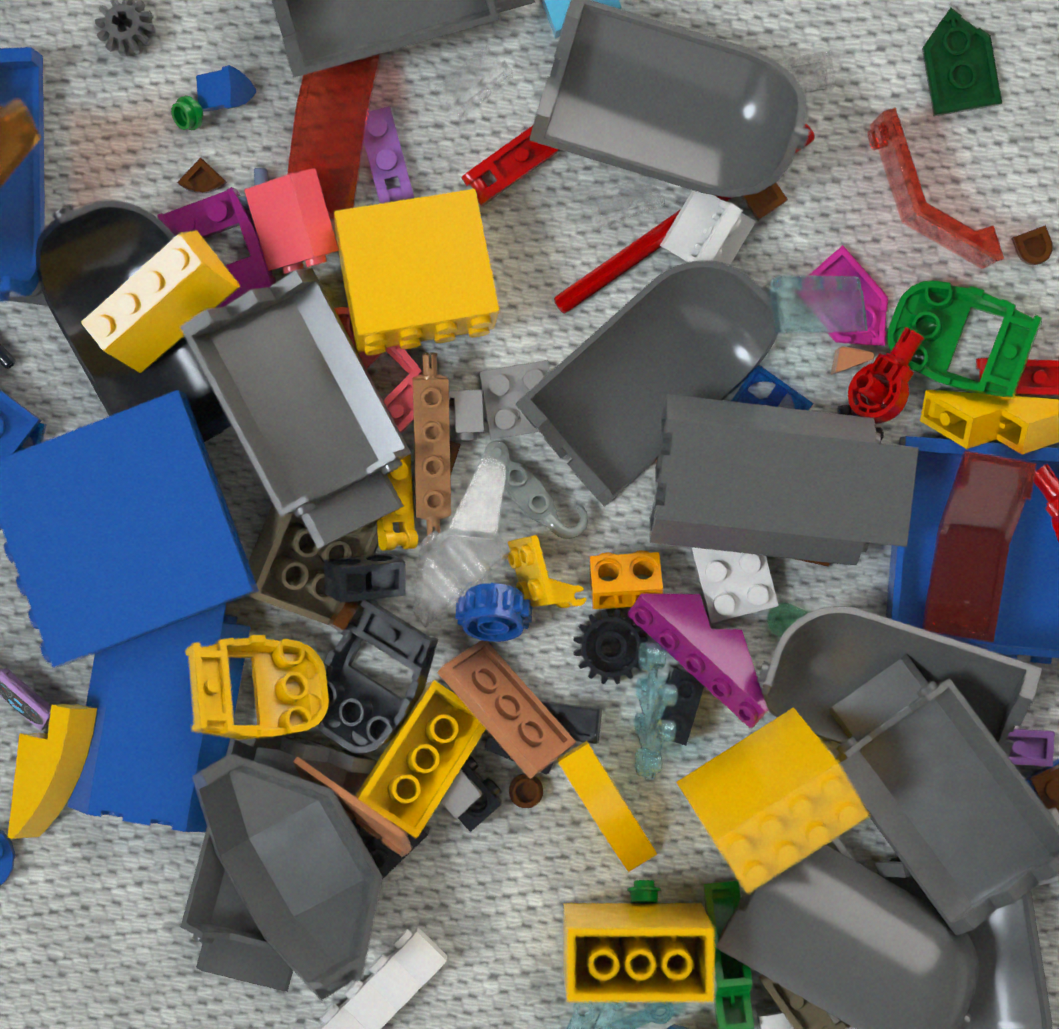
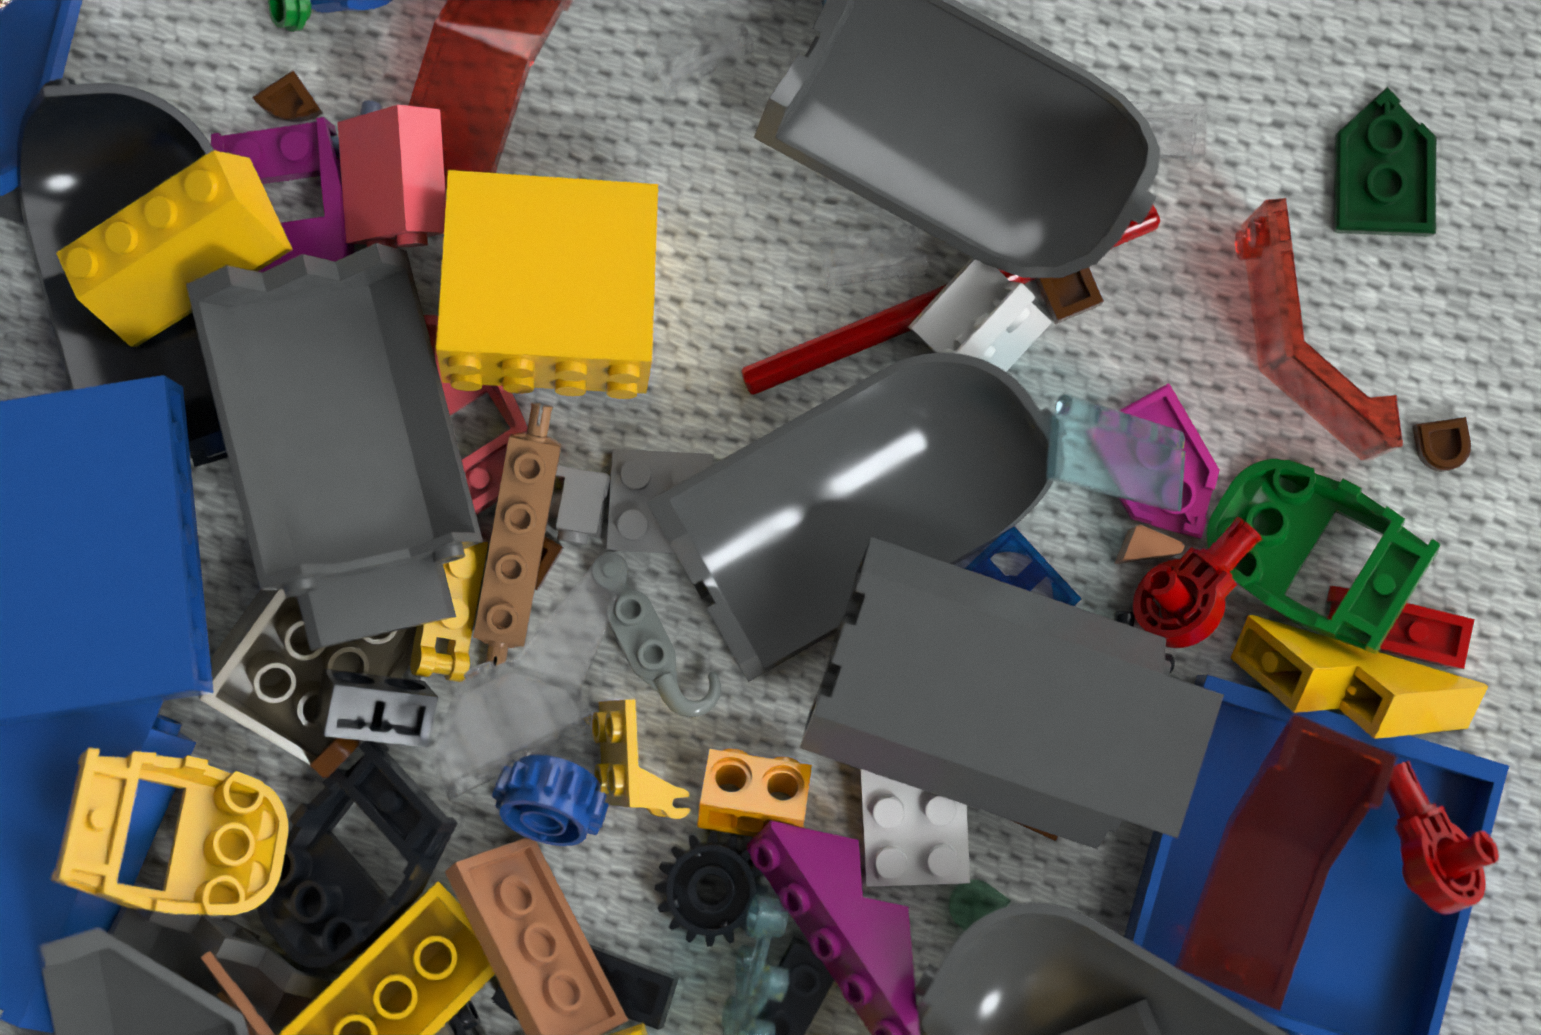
camera: 10 degrees right, 5 degrees down
medium lavender plate [356,106,414,204] -> none
red plate [461,125,560,206] -> none

